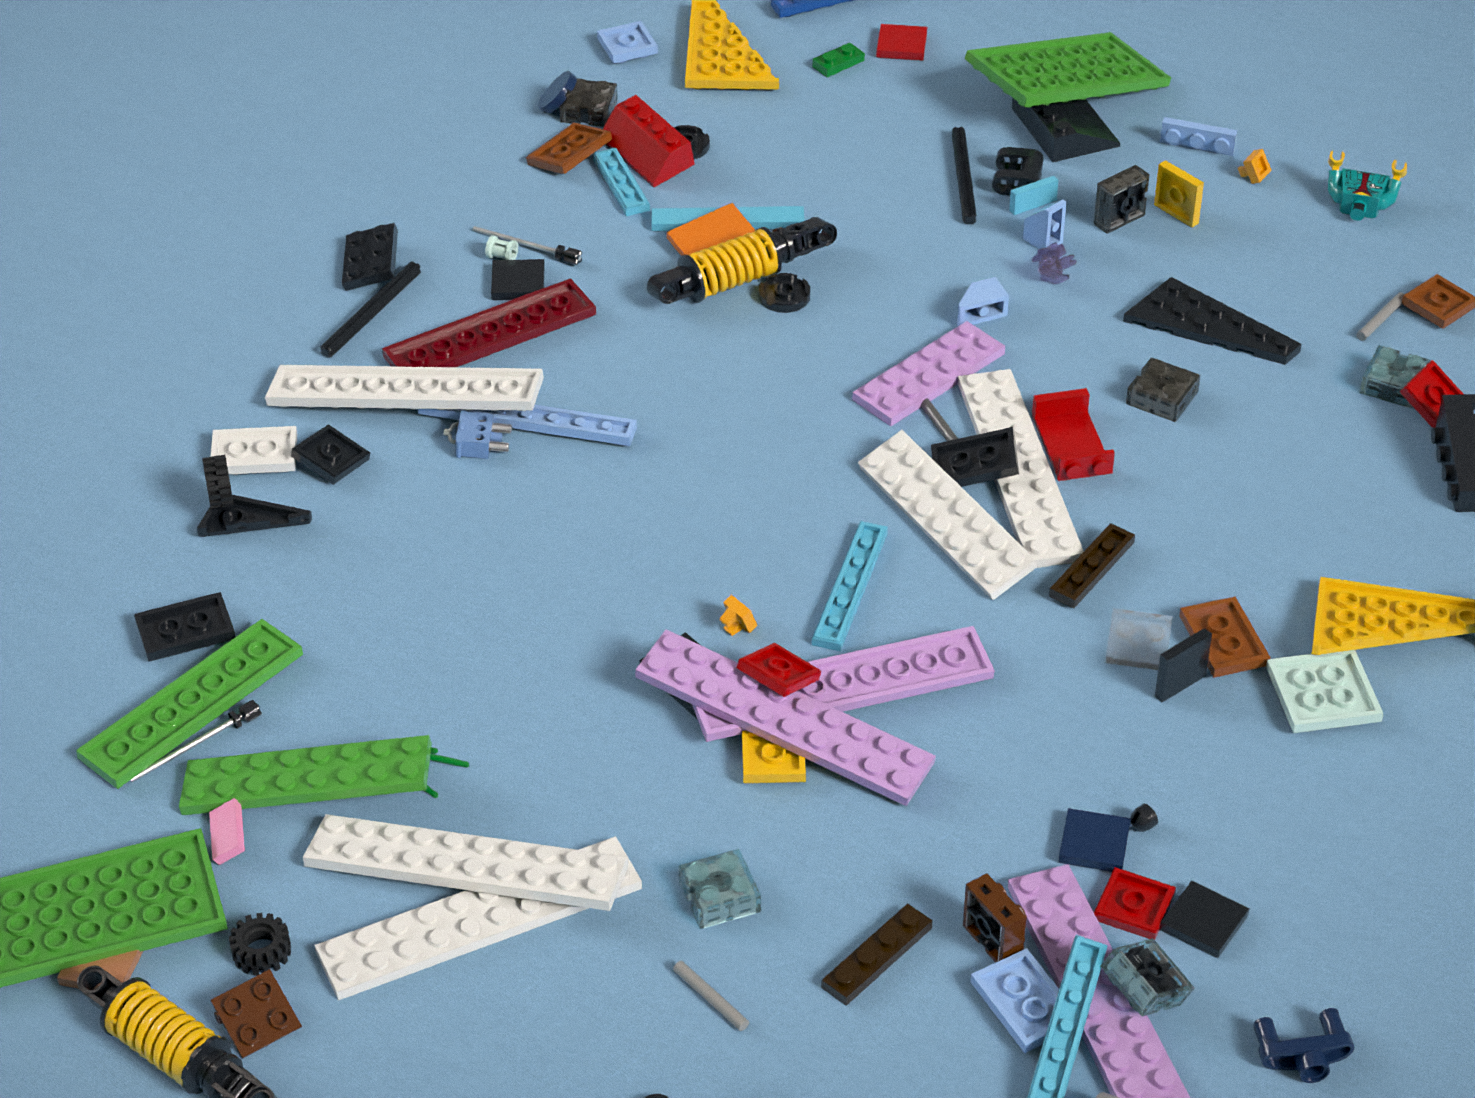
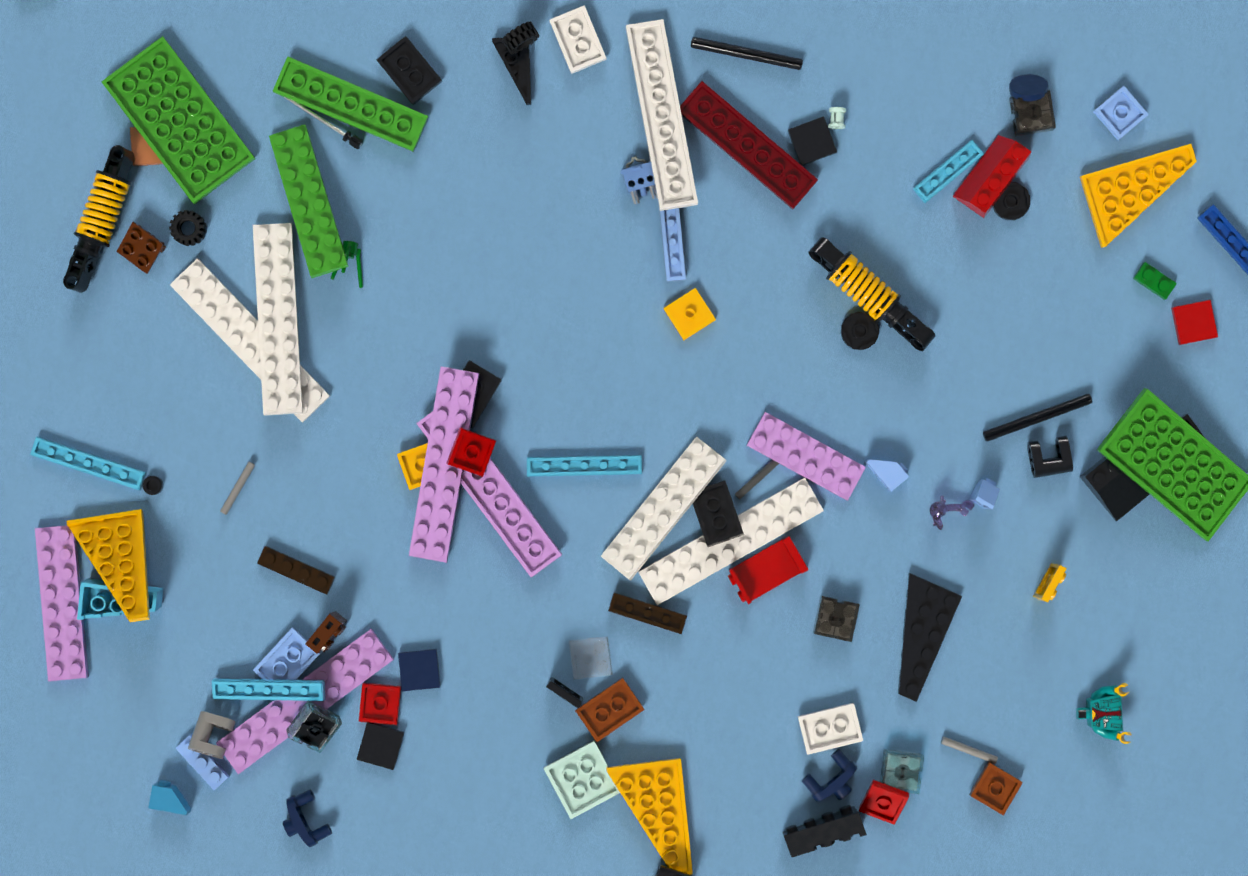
camera: 75 degrees right, 45 degrees up
bright pink tile [209,798,245,865] -> none
black tile [291,424,371,485] -> none
black plate [342,223,398,291] -> none
piece [473,226,582,265] -> none
dark orange tile [526,122,612,174] -> none
medium azure tile [652,206,805,231] -> none
orange tile [667,203,755,256] -> none
clear light blue piece [678,849,761,929] -> none
light orange tile [719,594,758,636] -> none
medium azure tile [1009,176,1059,215] -> none
clear smoke piece [1094,165,1150,234] -> none
black hinge [1130,803,1158,832] -> none
light blue plate [1160,117,1238,156] -> none
light orange tile [1237,149,1271,184] -> none
none -> yellow plate [663,288,716,341]
none -> white plate [797,703,863,755]
none -> dark blue connector [801,749,857,802]

